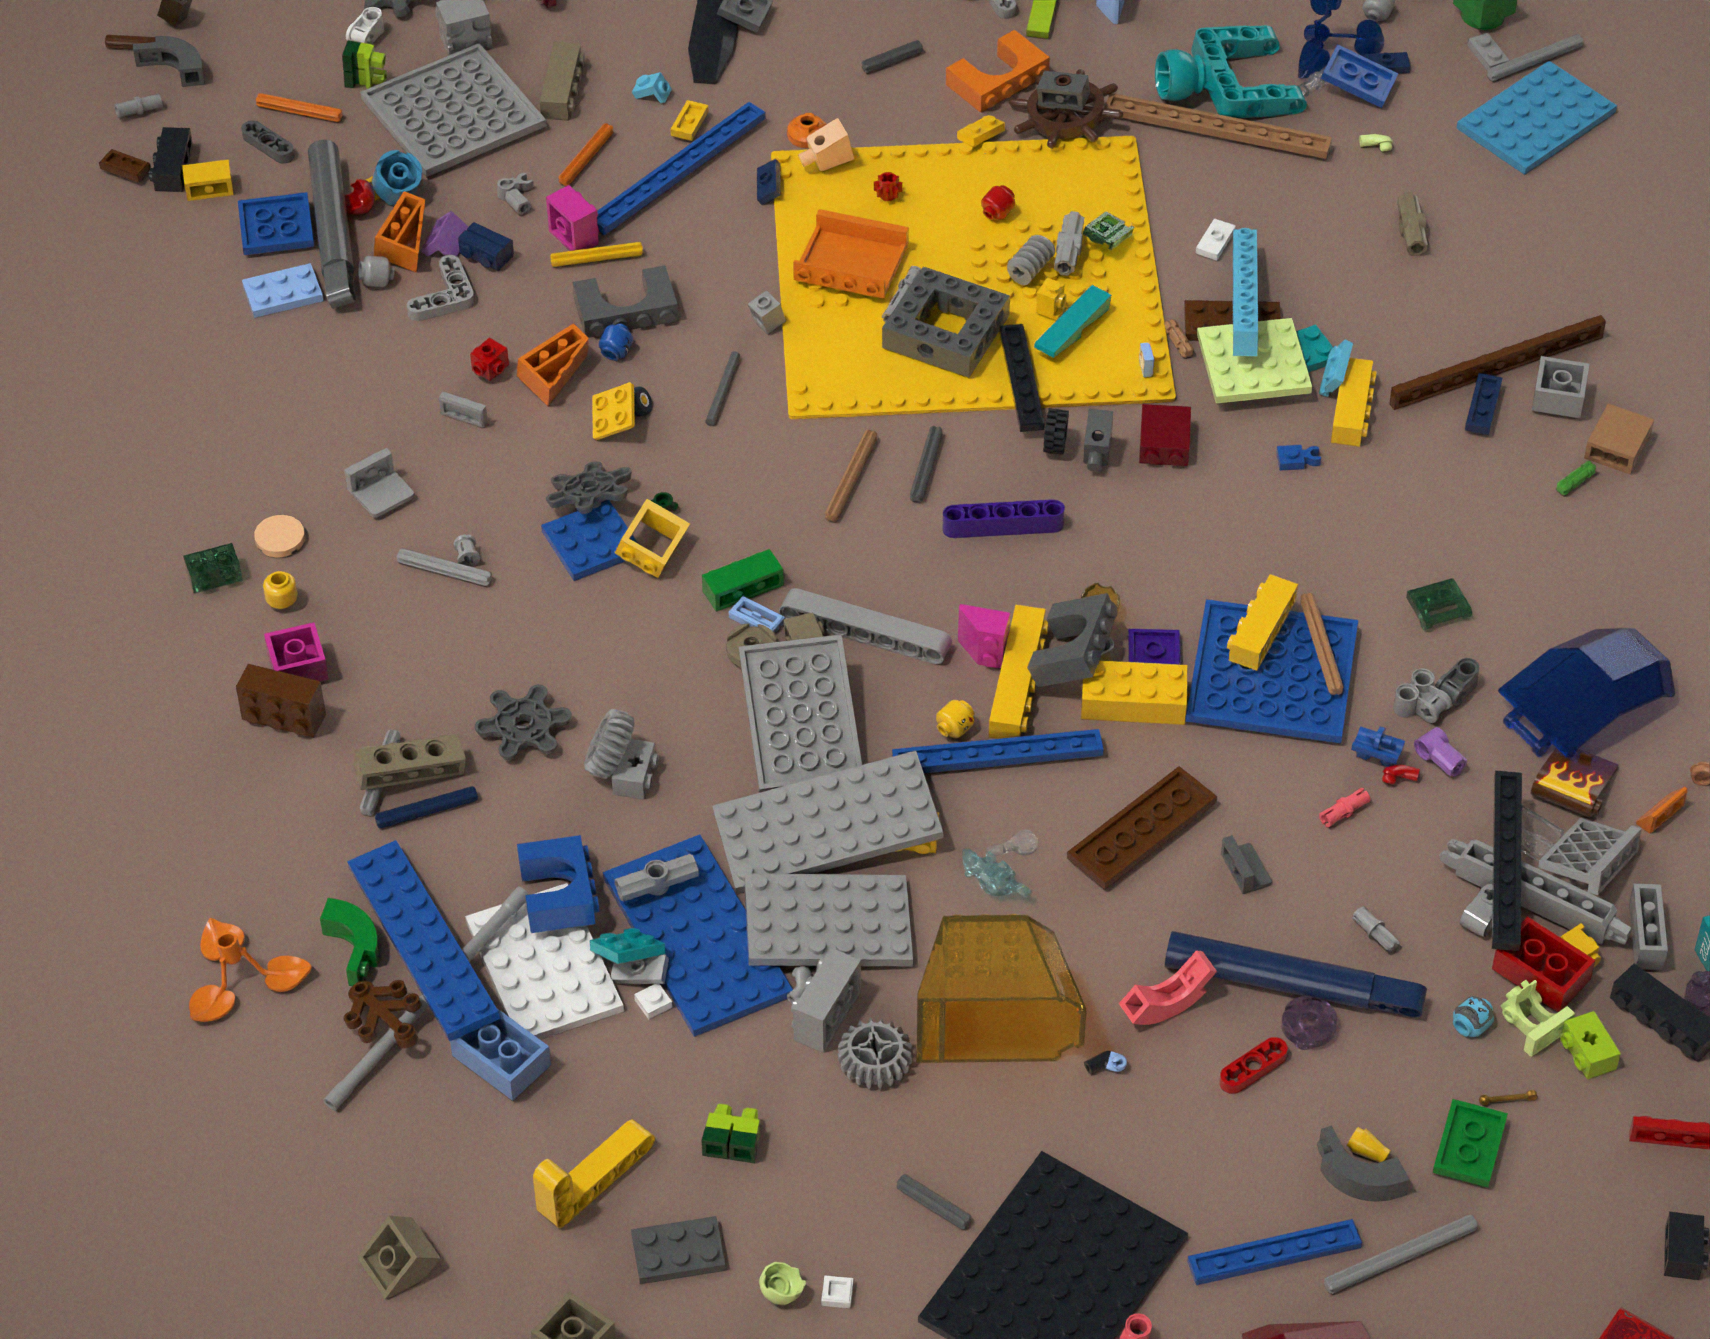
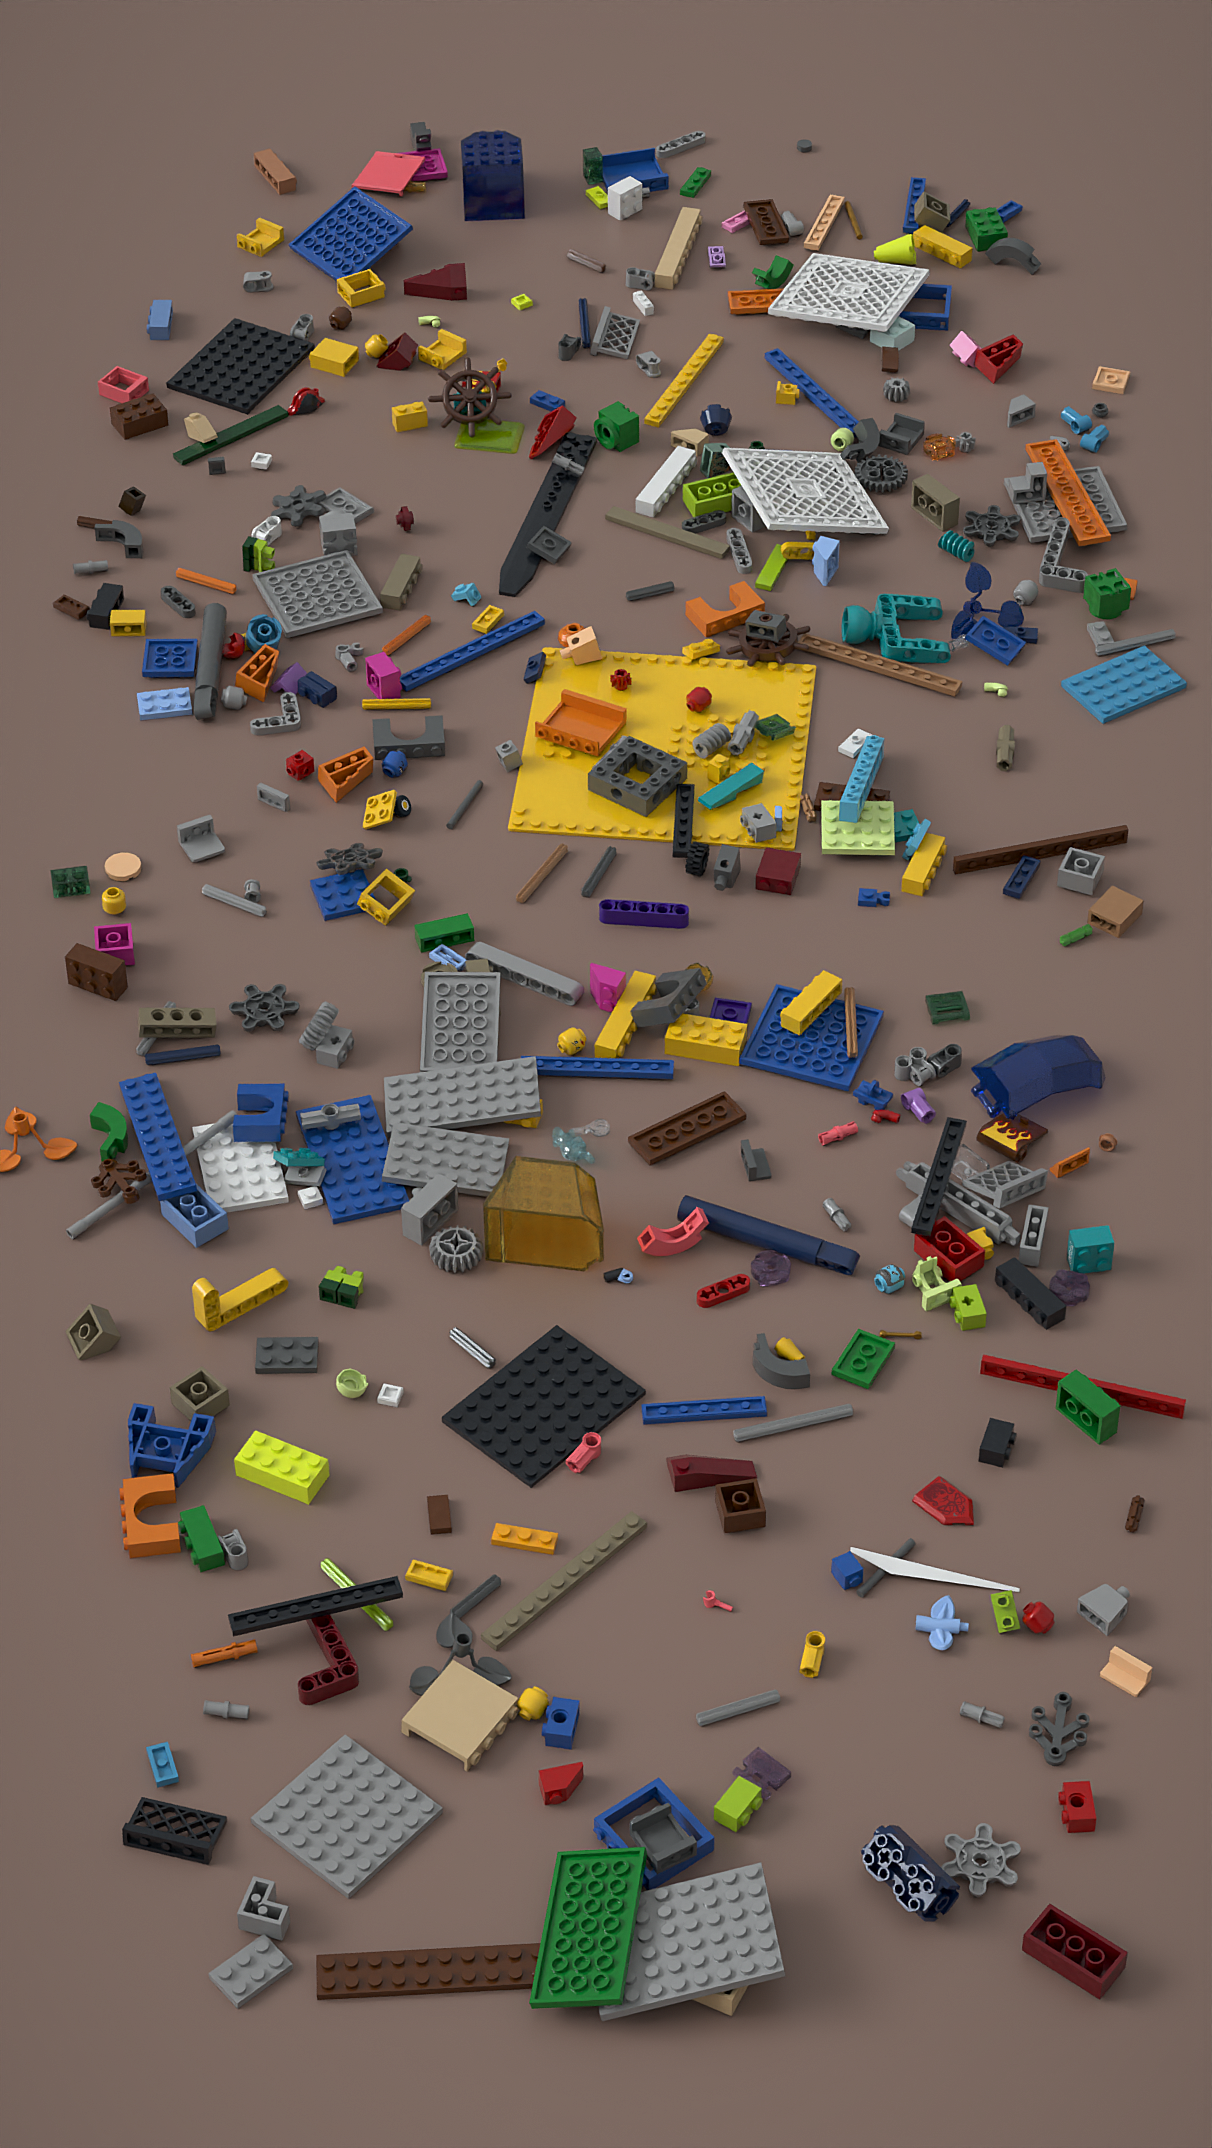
camera: 10 degrees right, 5 degrees down
none -> light grey brick [740,803,777,843]

